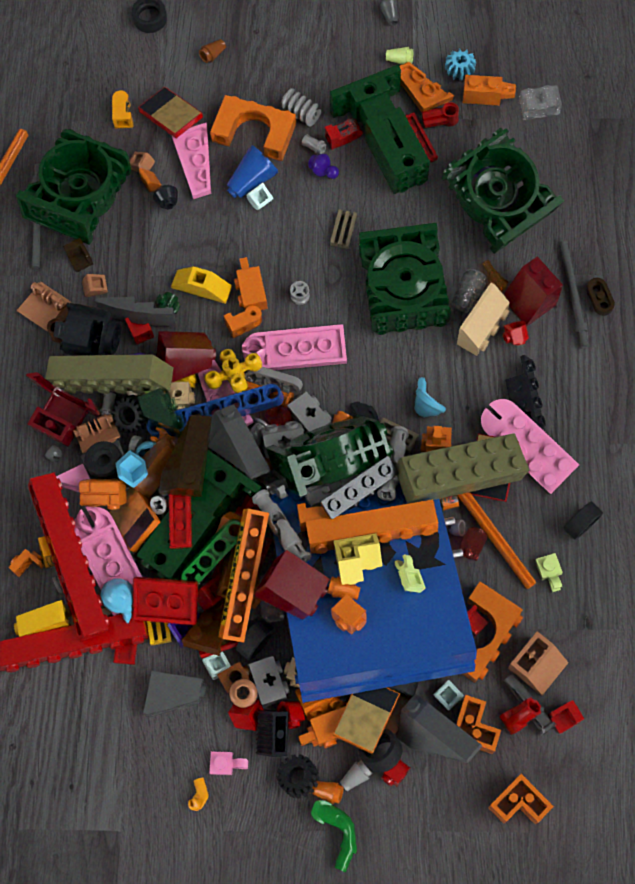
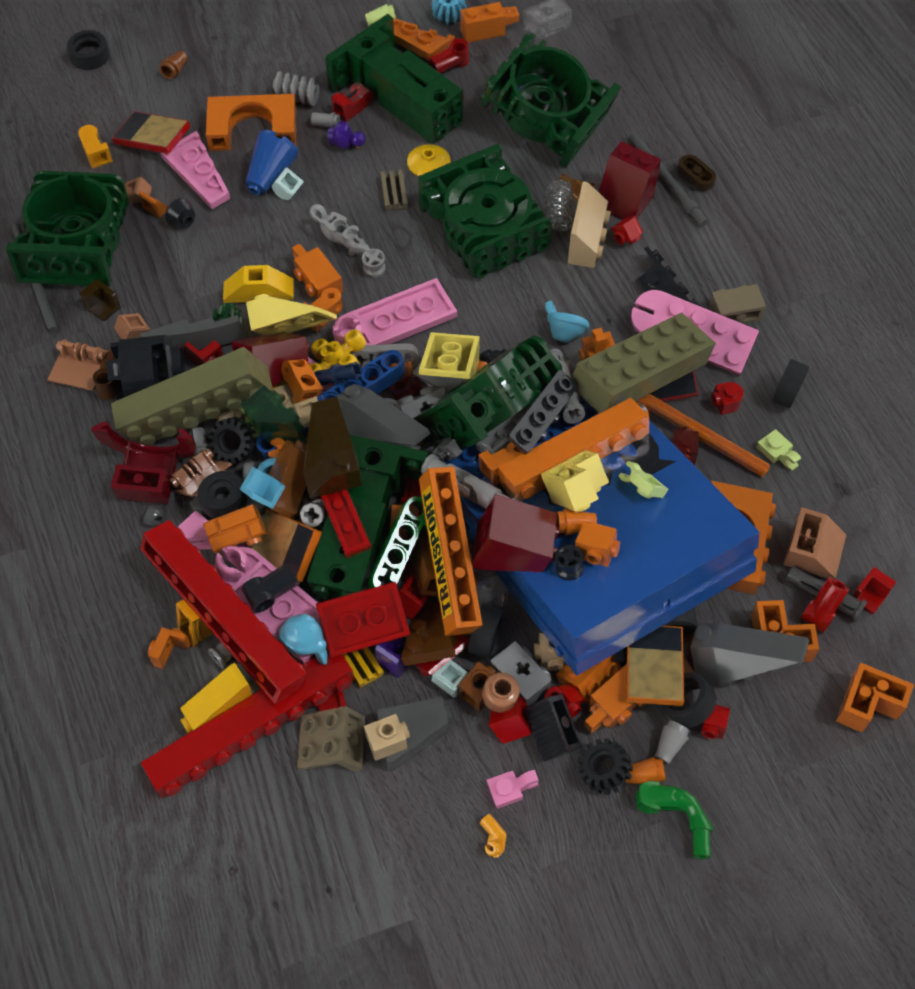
camera: 25 degrees left, 10 degrees down
light aqua brick [433,680,464,711] -> none
none -> black piece [241,563,300,613]
none -> light yellow slope [246,294,337,335]
none -> orange leg [281,359,323,404]
none -> tan tile [293,396,318,429]
none -> dark tan bracket [297,706,365,771]
none -> light grey animal [310,204,370,256]
none -> dark blue pin [314,362,362,386]
none -> tan brick [364,714,410,761]
none -> yellow dish [407,144,451,177]
none -> light yellow slope [419,332,480,379]
none -> black wheel [555,545,584,581]
none -> dark tan brick [708,284,766,324]
none -> red plate [711,382,744,415]

